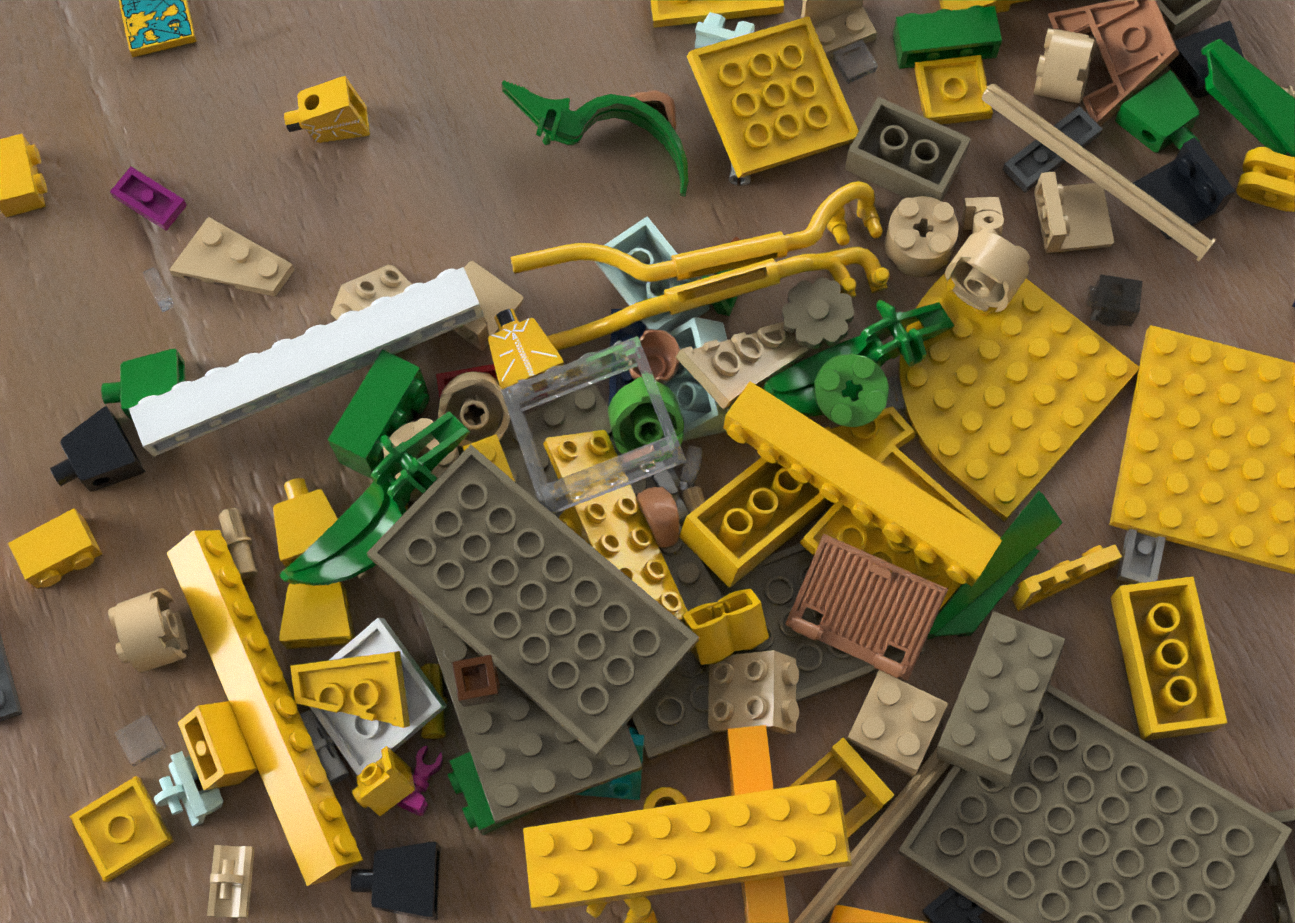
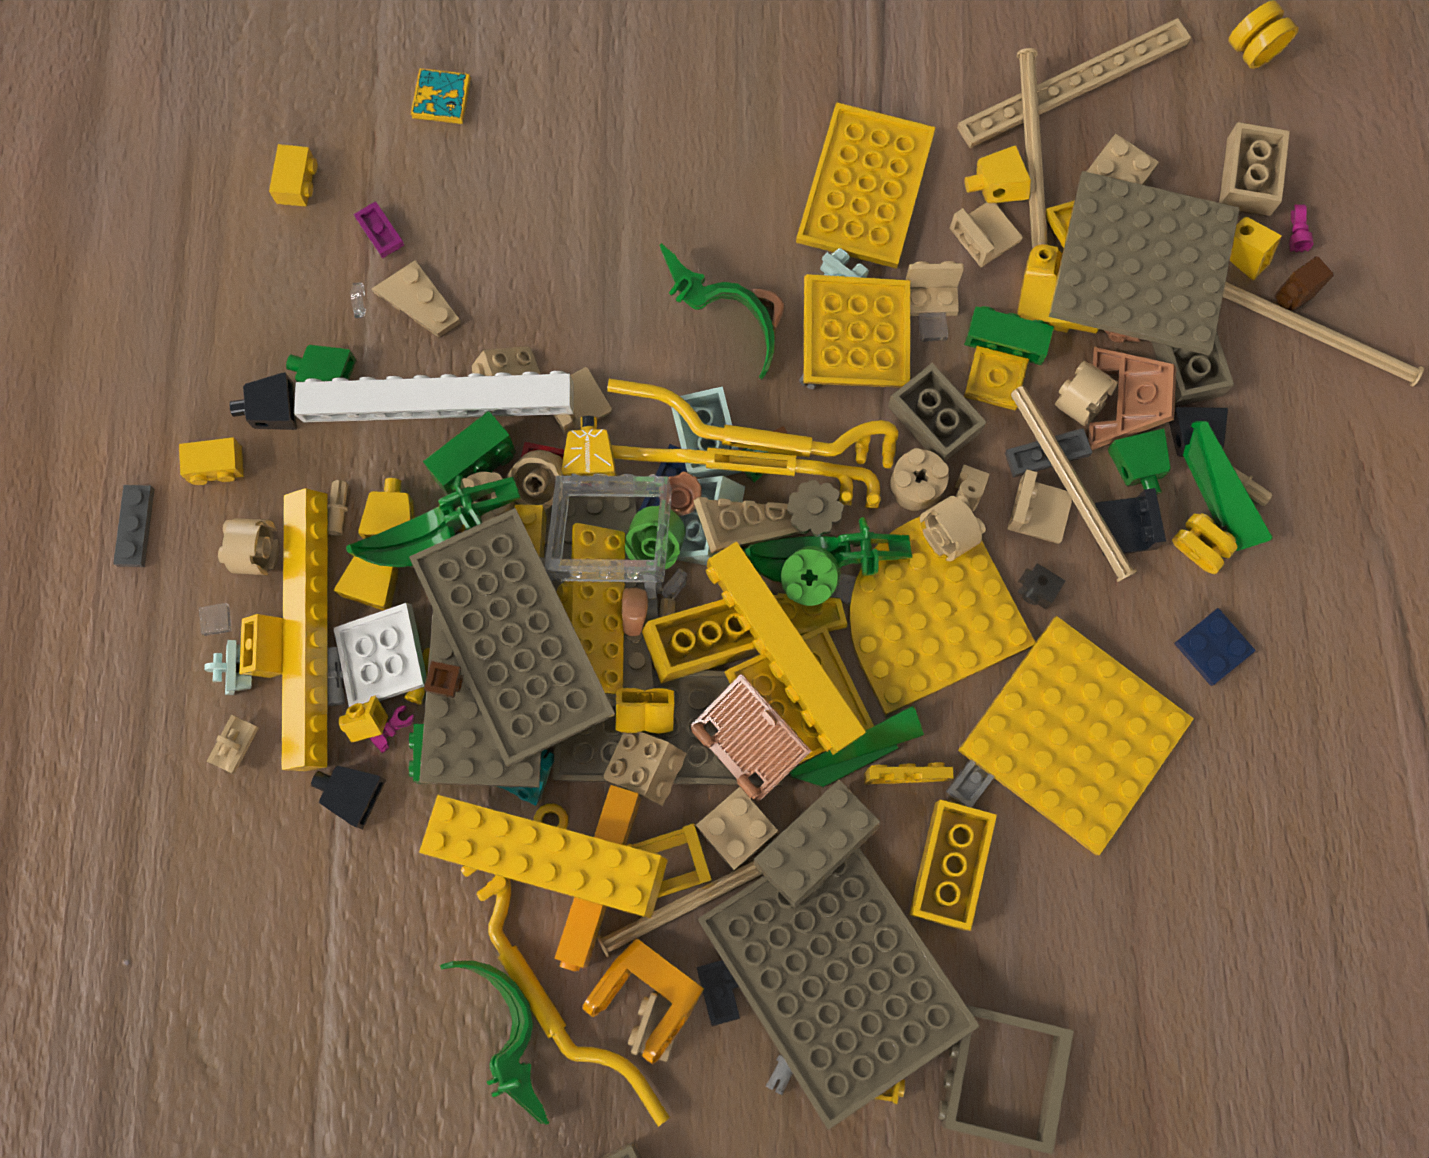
camera: 20 degrees right, 5 degrees up
yellow tile [69,776,174,882] -> none
yellow torso [284,76,370,143] -> none
yellow wing [290,651,410,728] -> none

